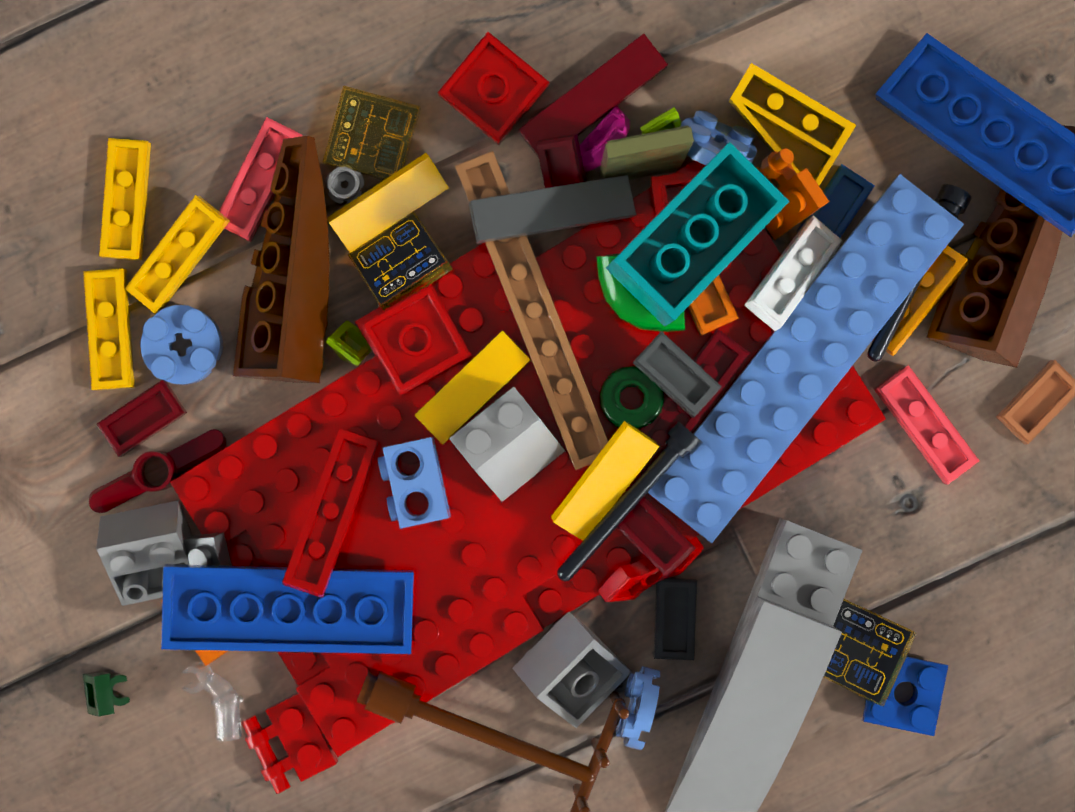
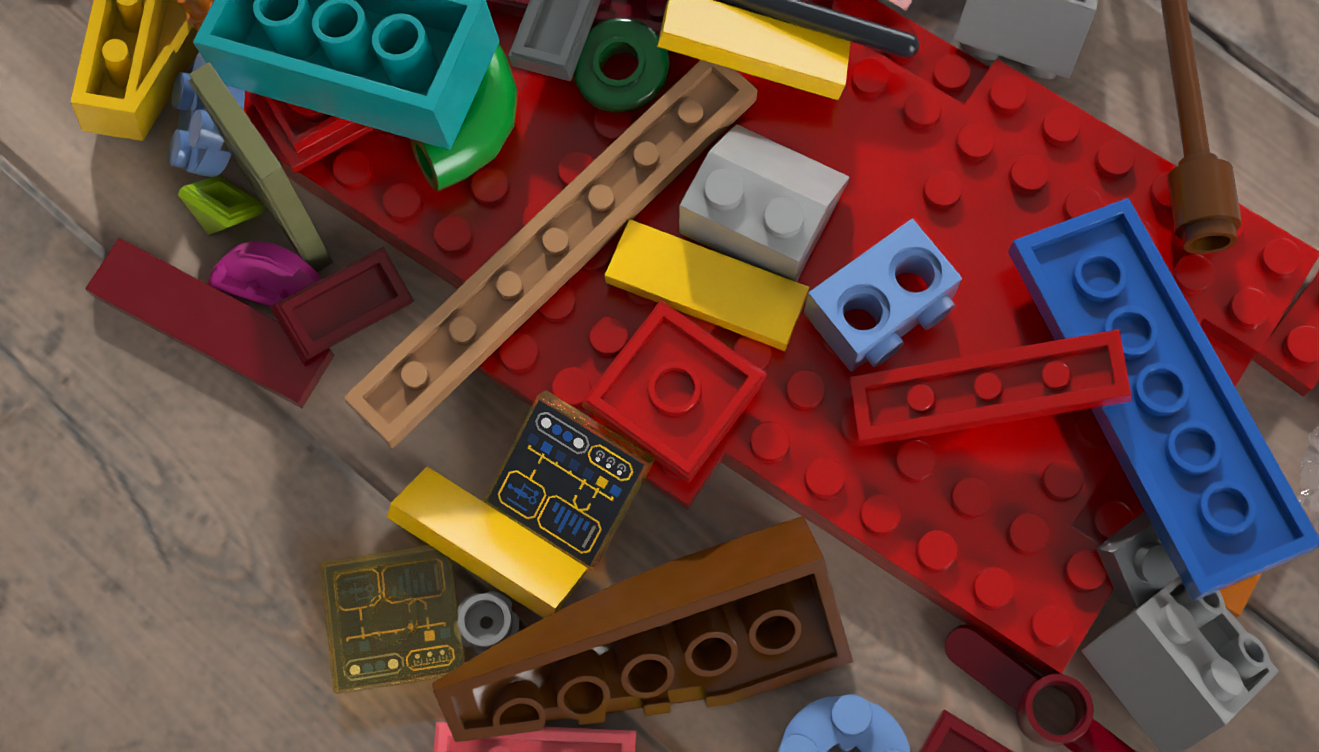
camera: 115 degrees left, 15 degrees down
lime slope [326,320,372,366] -> none
red plate [437,32,549,145] -> none
dark grey tile [469,175,636,244] -> none

